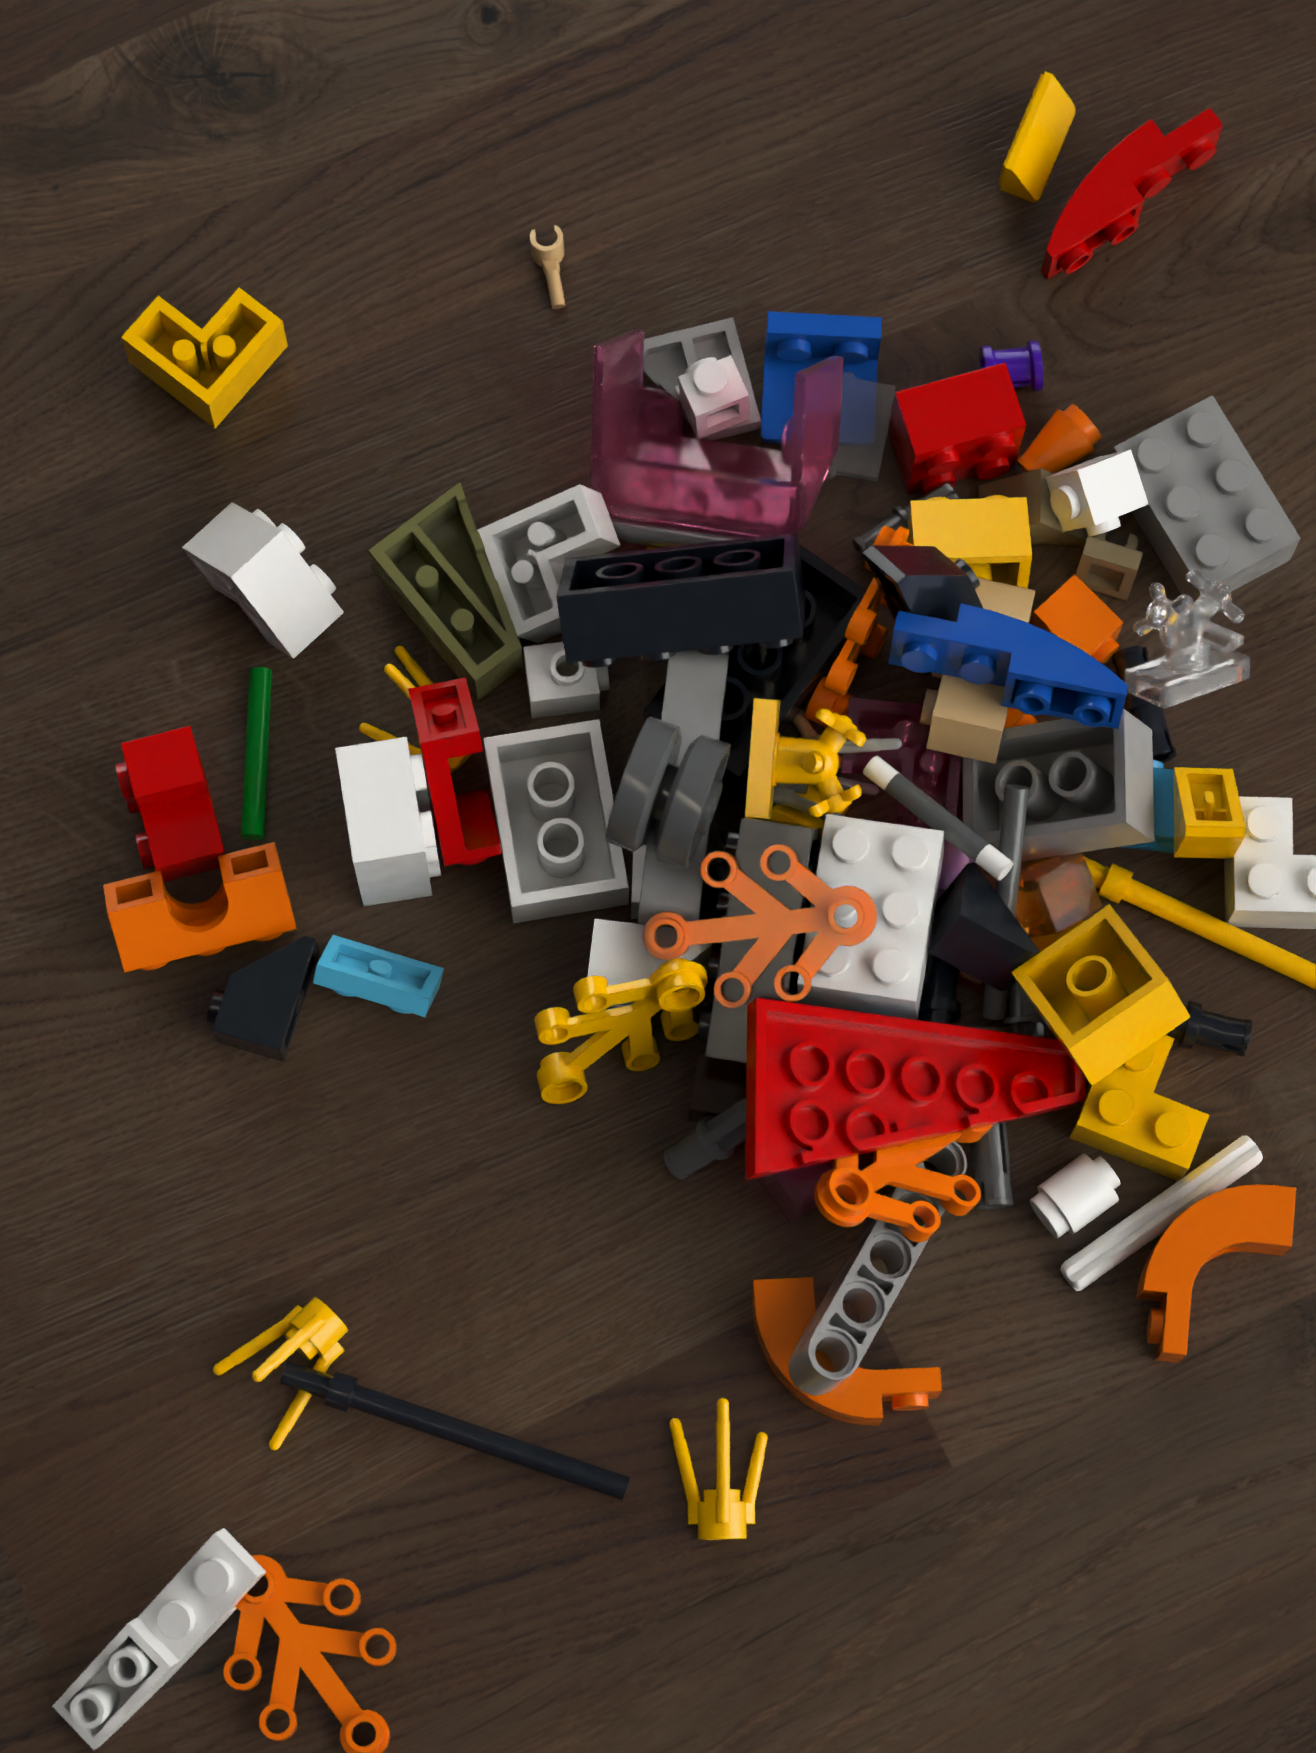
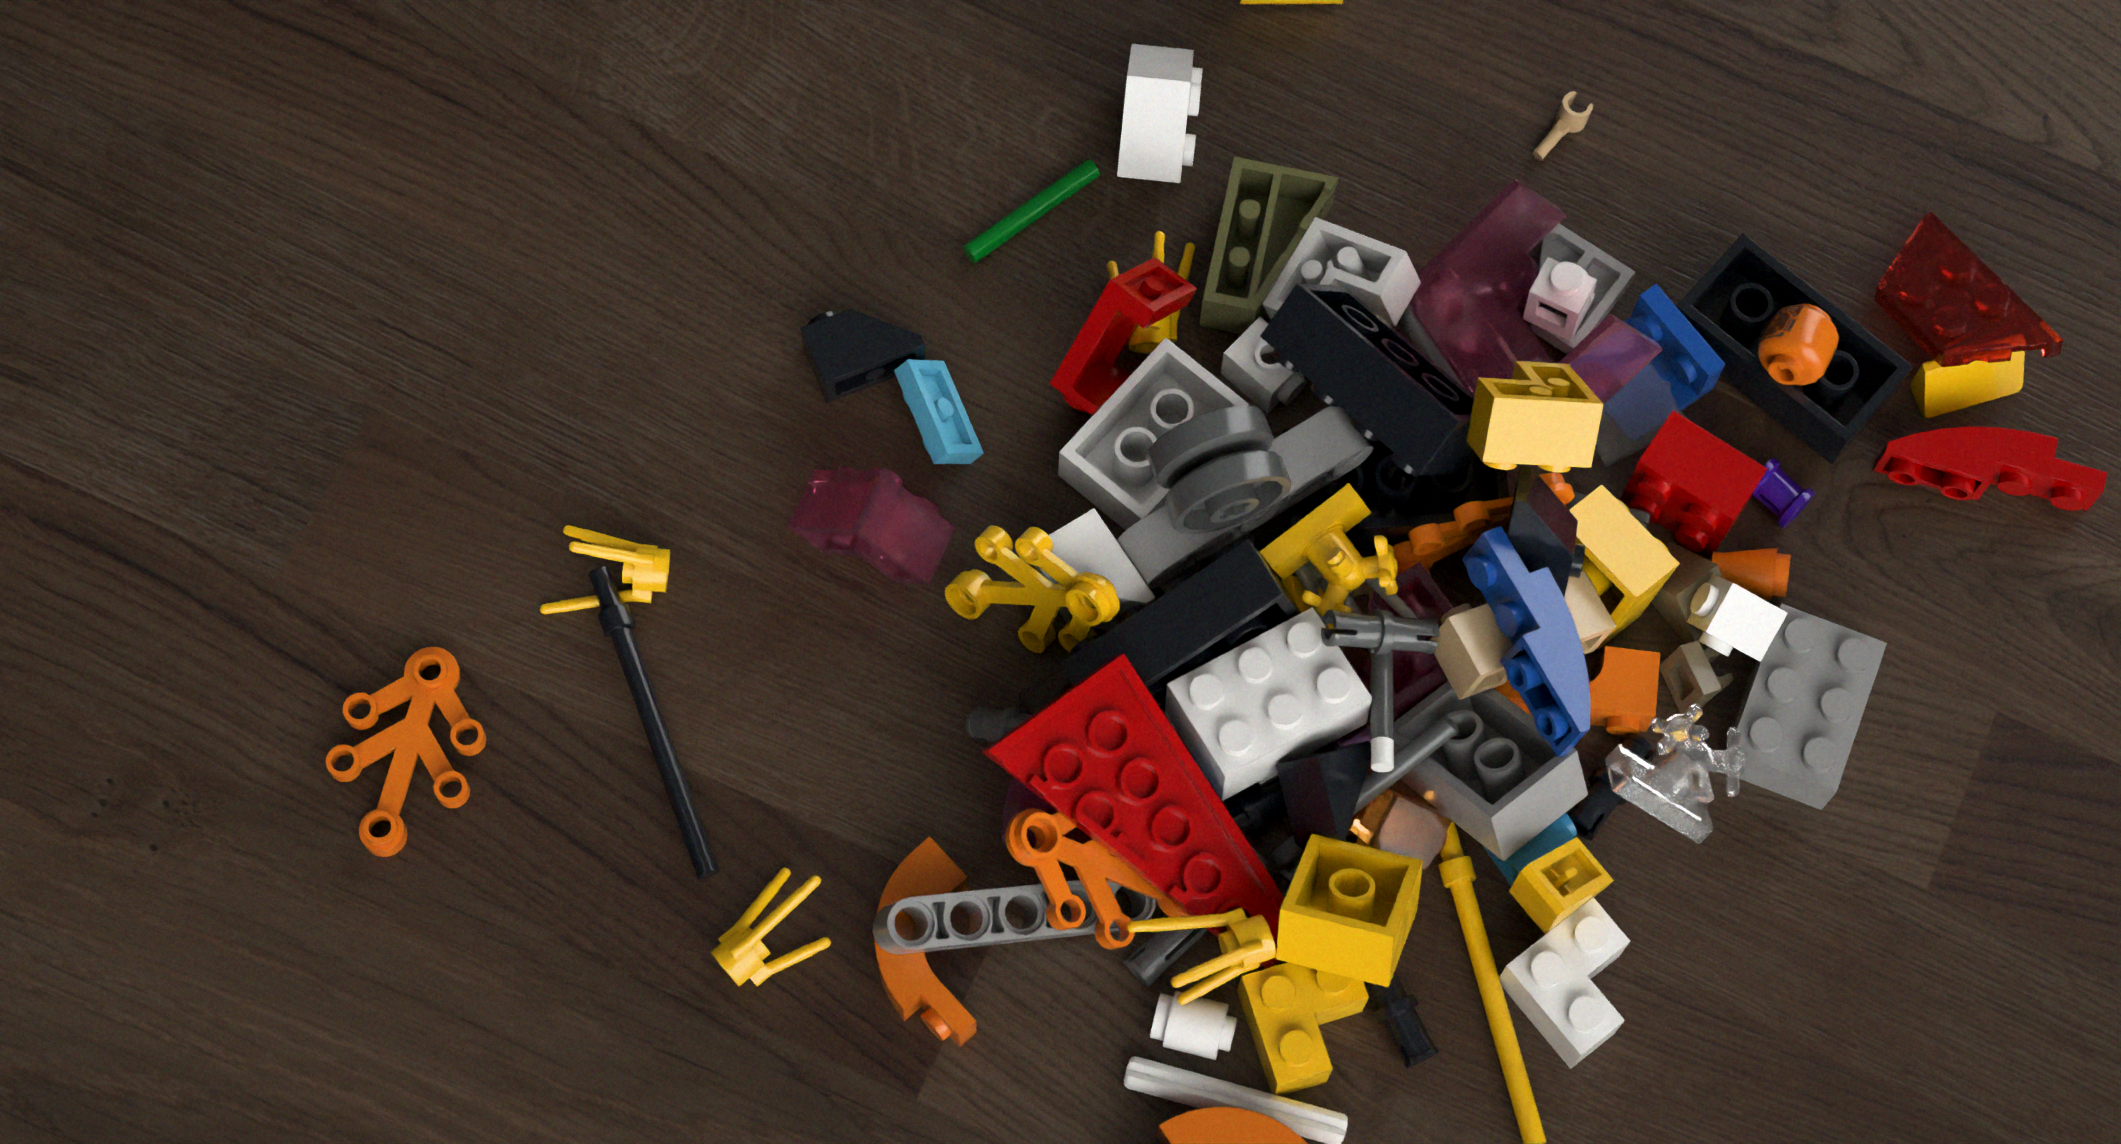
camera: 50 degrees right, 5 degrees down
white slope [52,1528,266,1750] -> none
orange arch [103,842,297,973] -> none
red brick [115,726,226,882] -> none
white brick [335,737,441,907] -> none
orange plant [643,844,877,1008] -> none
none -> clear pink brick [787,466,956,585]
none -> yellow plant [1126,907,1276,1005]
none -> dark grey pin [1321,610,1440,655]
none -> yellow brick [1467,361,1604,473]
none -> black brick [1676,233,1913,465]
none -> orange head [1757,304,1839,385]
none -> clear red wing [1874,212,2063,367]

